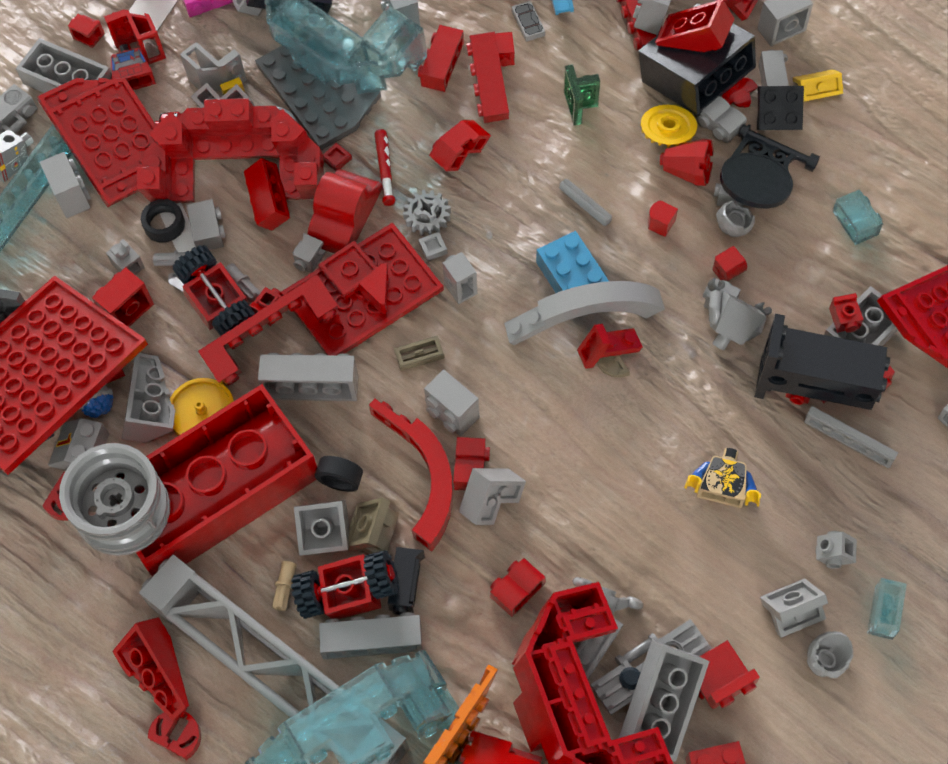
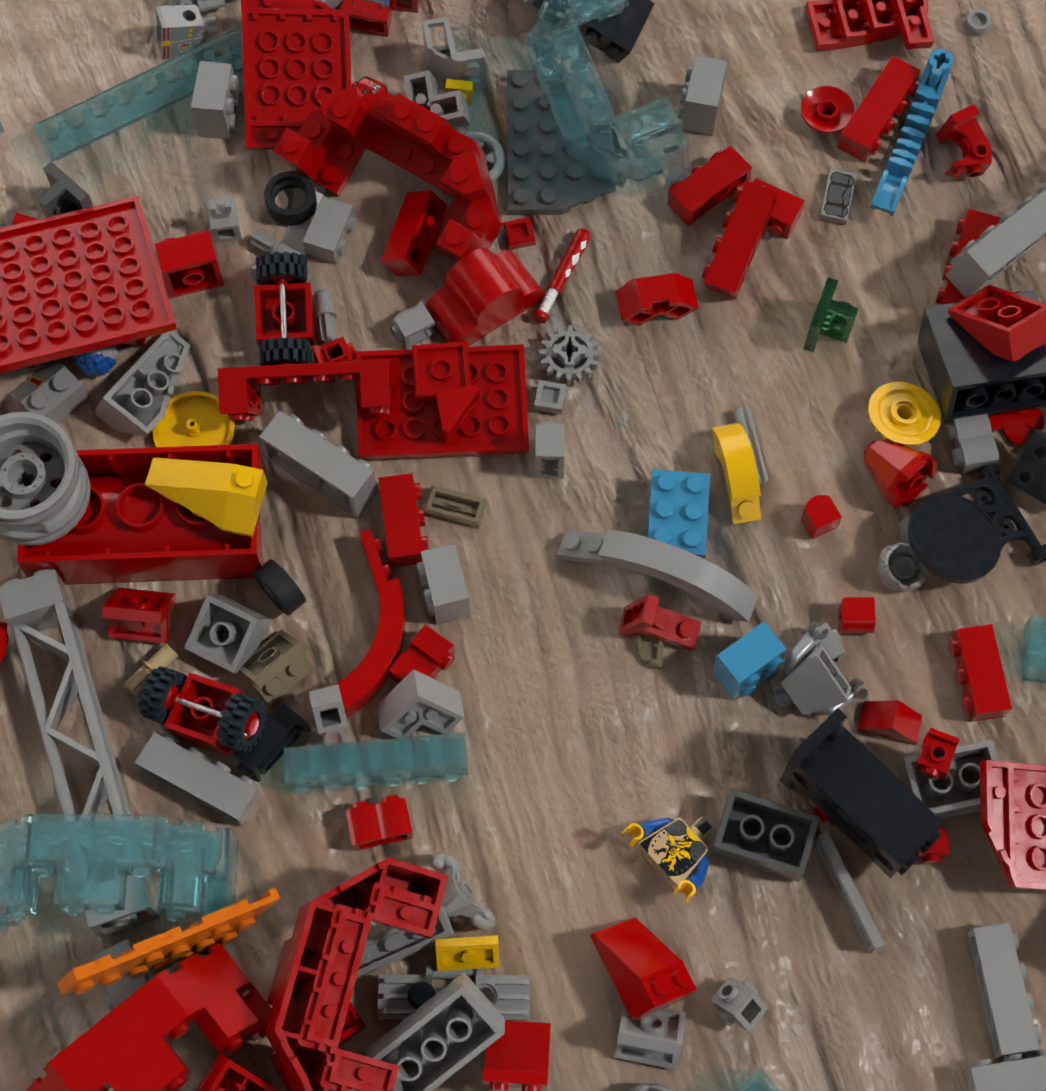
camera: 30 degrees right, 5 degrees up
none -> red bracket [102,587,176,643]
none -> yellow wedge [145,457,268,537]
none -> clear light blue brick [284,733,469,794]
none -> light grey brick [309,684,348,746]
none -> red brick [378,473,429,568]
none -> yellow panel [435,935,500,971]
none -> red slope [590,917,697,1022]
none -> dark grey brick [711,789,820,882]
none -> yellow arch [712,423,762,525]
none -> dark azure brick [712,622,787,700]
none -> red slope [857,700,922,745]
none -> red brick [949,624,1012,722]

